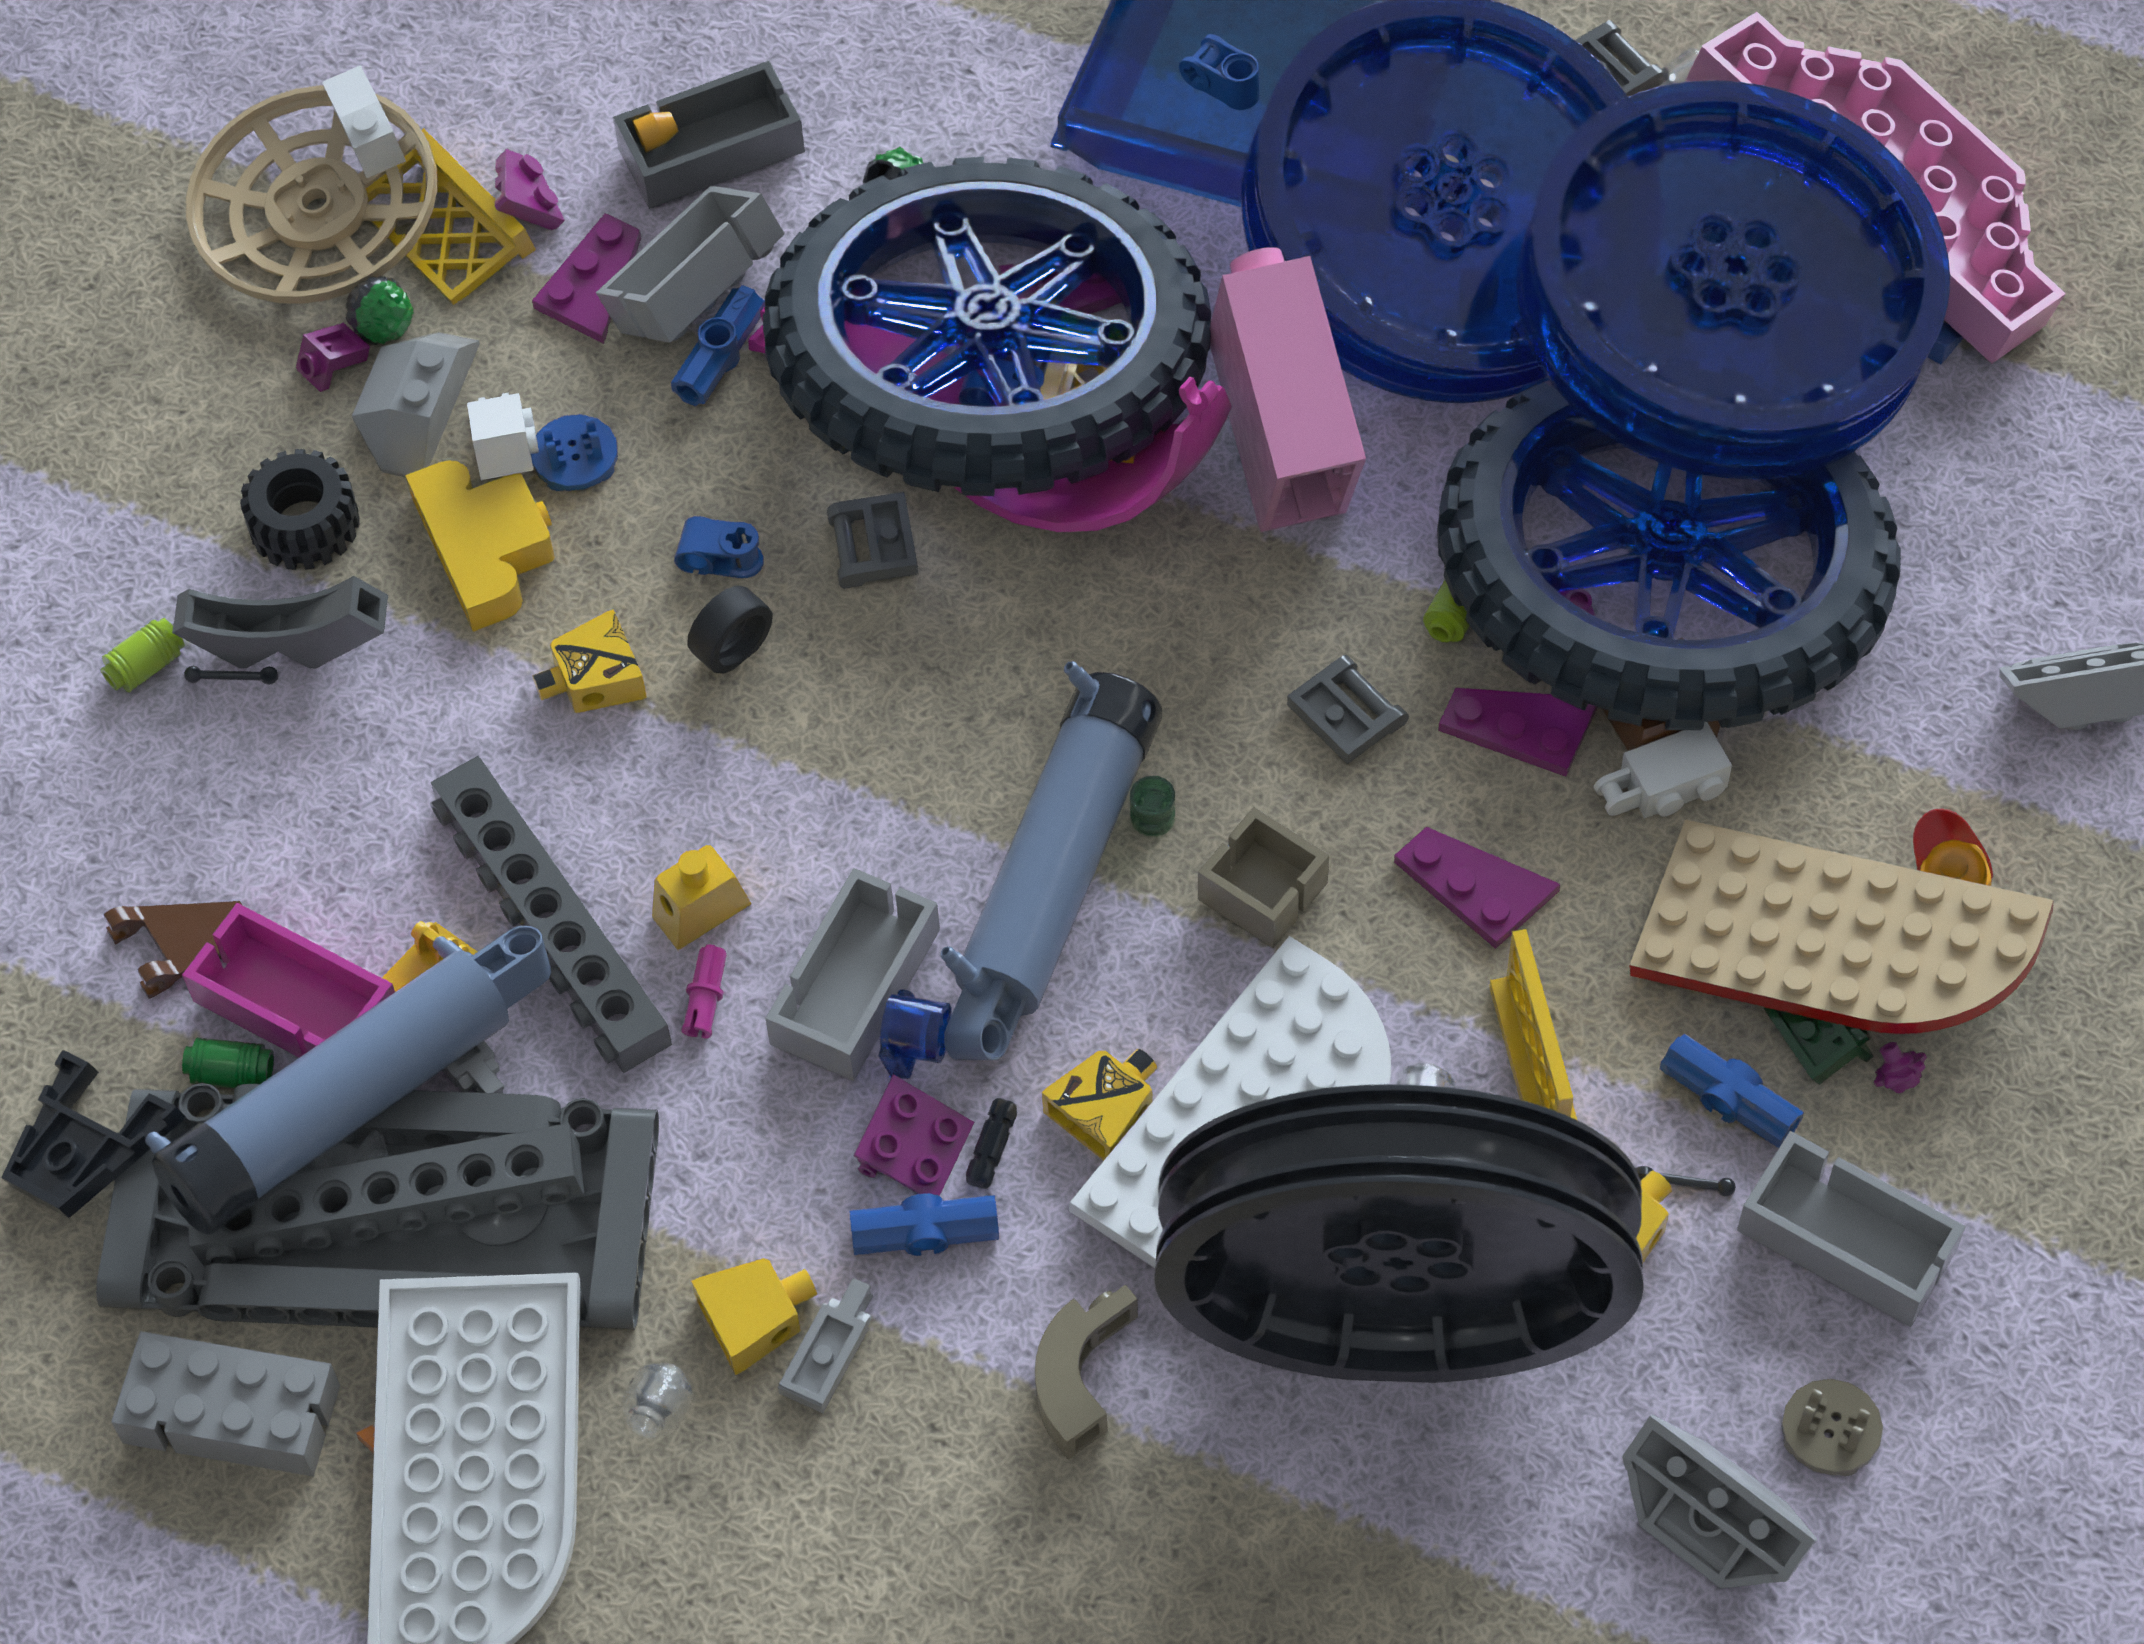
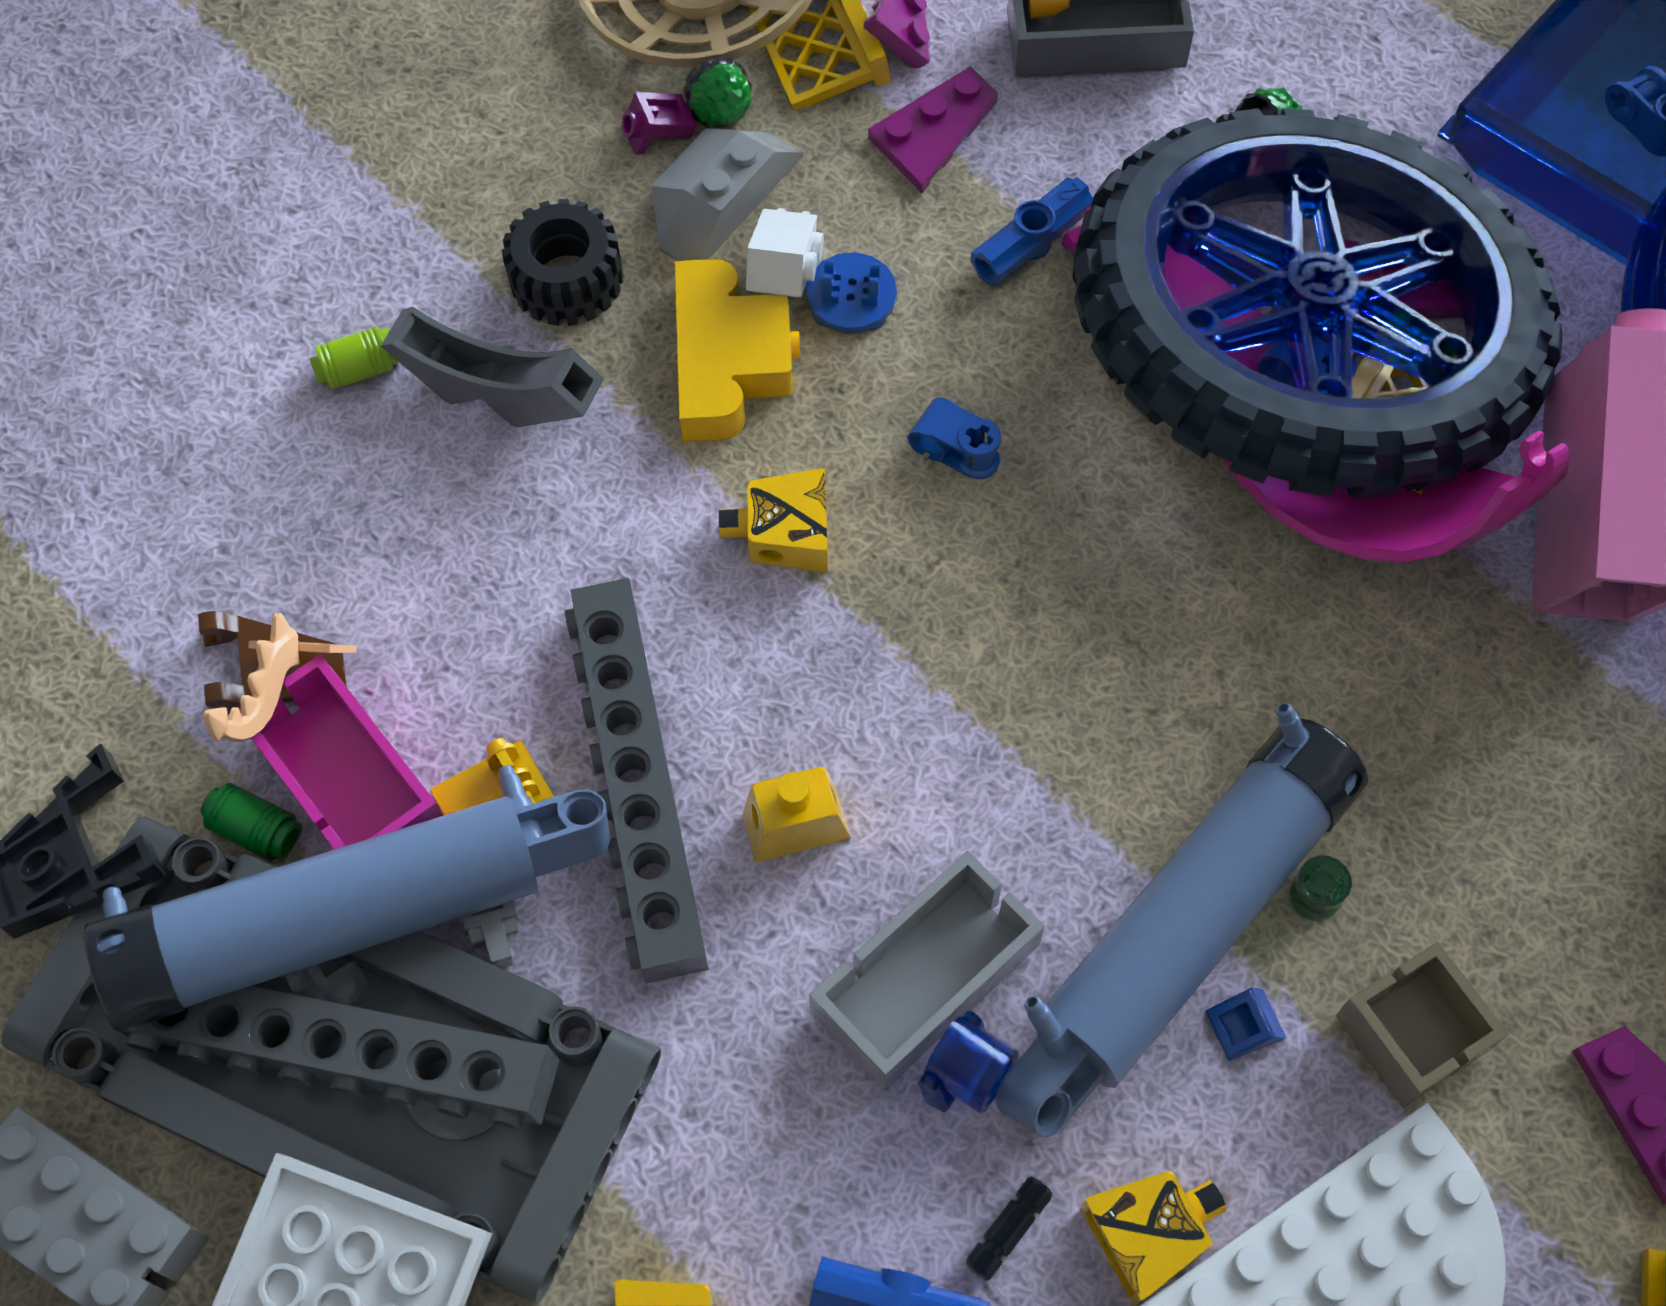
camera: 20 degrees right, 5 degrees up
black hinge [184,665,278,685] -> none
light grey piece [596,186,785,343] -> none
dark pink axle [681,944,727,1039] -> none
black tyre [687,585,773,674] -> none
dark grey plate [827,492,918,589] -> none
magenta hinge [853,1075,975,1196] -> none
dark grey plate [1287,655,1409,764] -> none
none -> light nougat piece [203,613,357,742]
none -> blue slope [1205,987,1286,1061]

